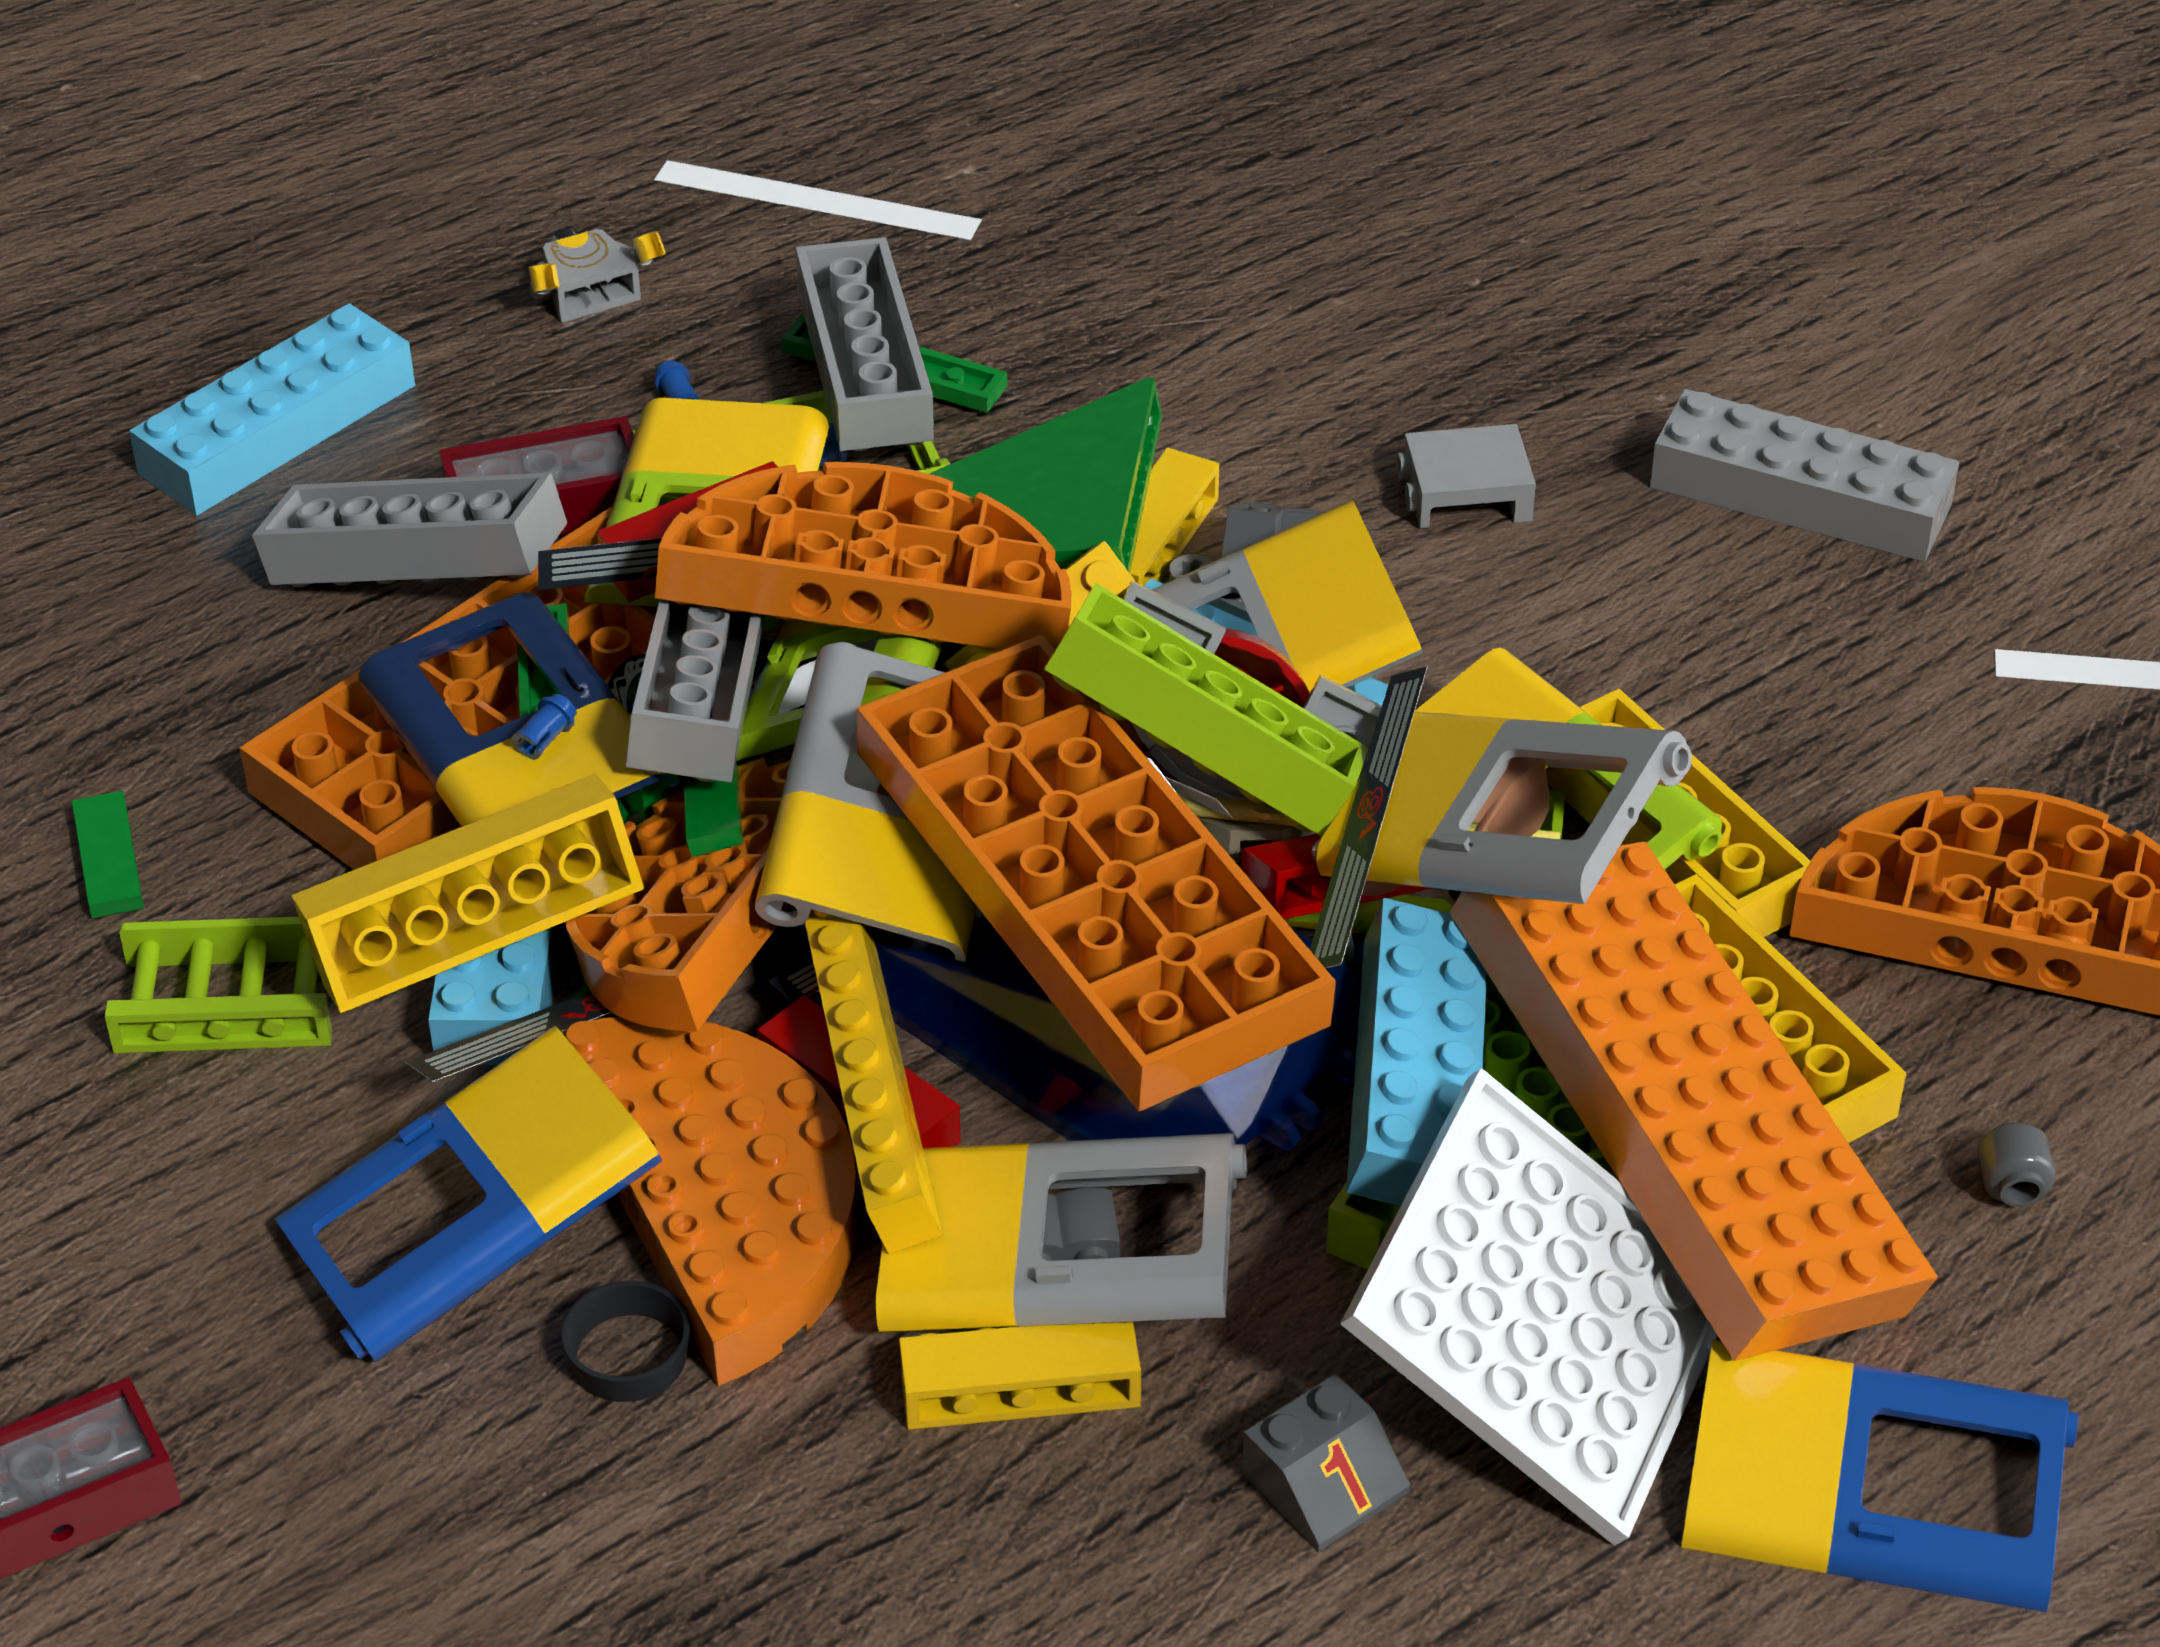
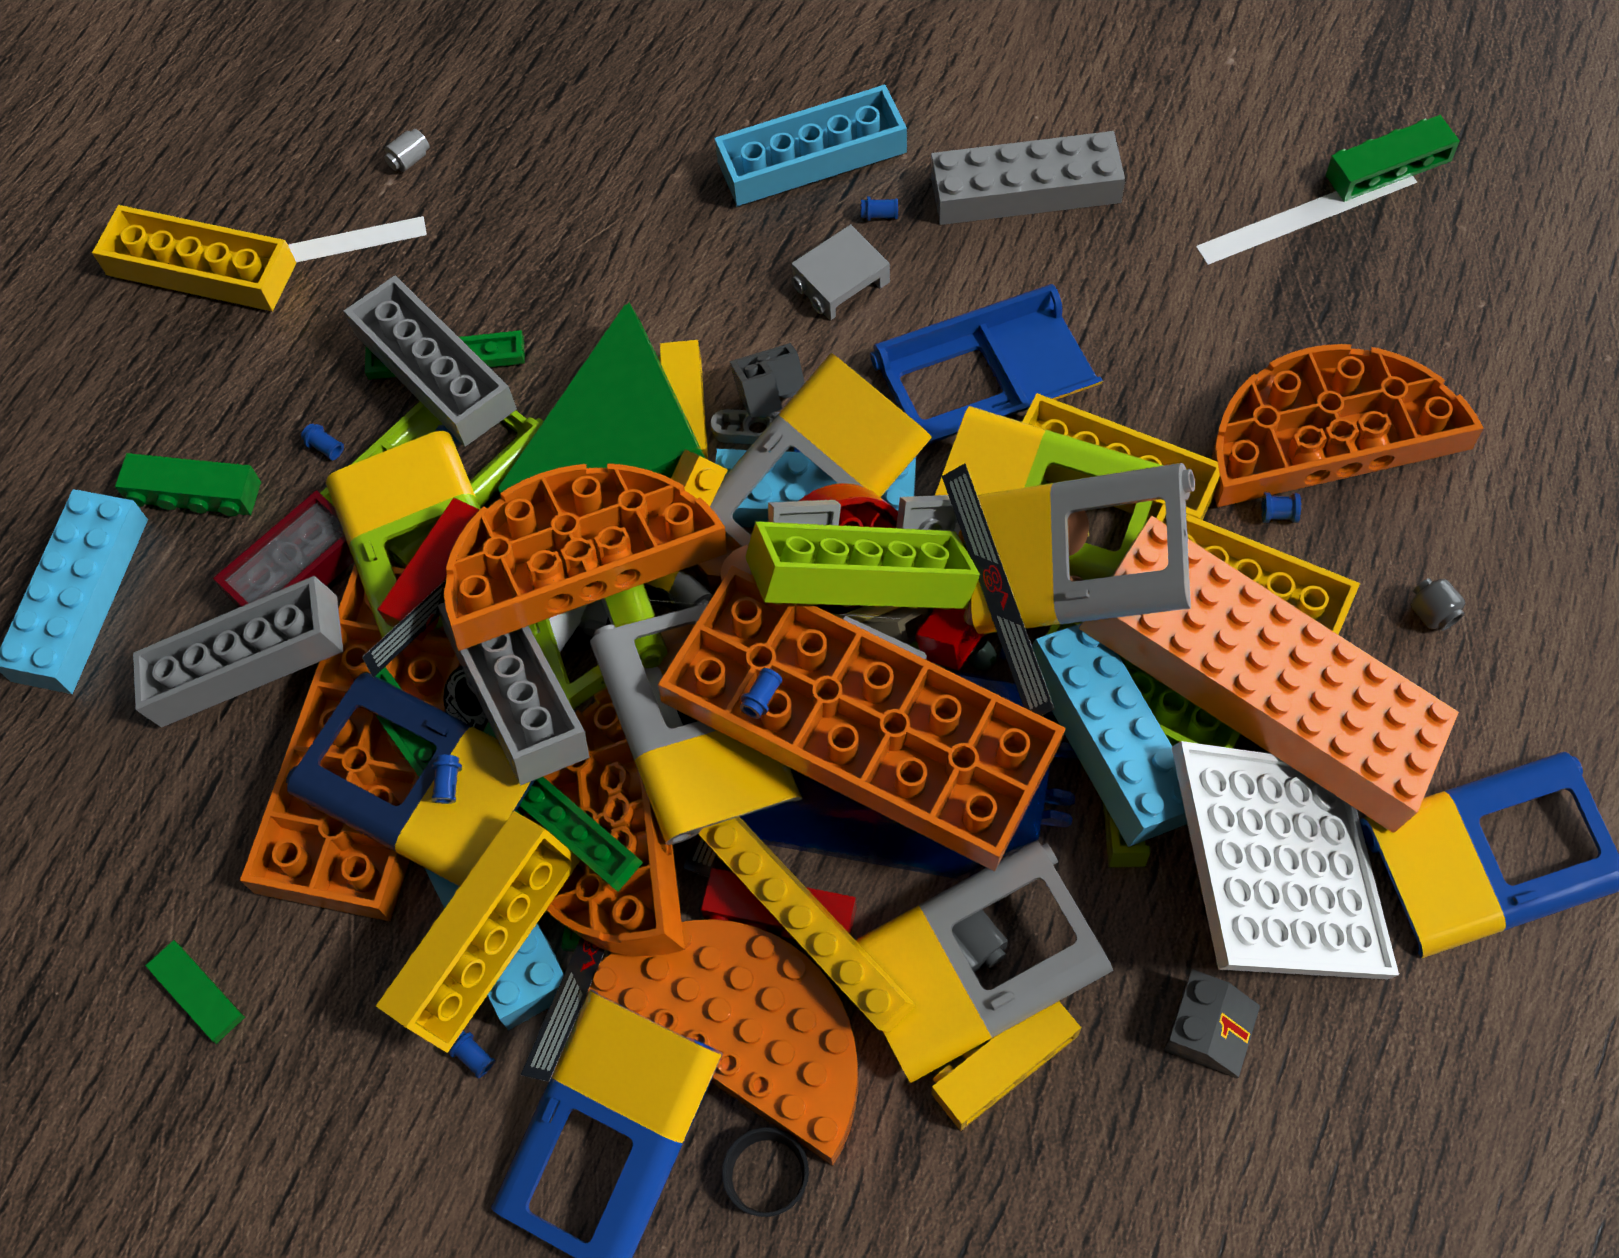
camera: 25 degrees left, 20 degrees up
lime fence [105,917,332,1053] -> none
light grey torso [529,228,666,323] -> none
green tile [683,764,743,857] -> none
none -> yellow brick [92,205,296,312]
none -> green brick [115,453,261,517]
none -> light grey brick [384,129,430,172]
none -> blue pin [449,1030,496,1078]
none -> green plate [520,777,643,892]
none -> medium azure brick [715,85,907,206]
none -> blue pin [740,668,783,719]
none -> blue pin [861,196,898,221]
none -> blue piece [870,284,1103,446]
none -> blue bush [1261,492,1301,523]

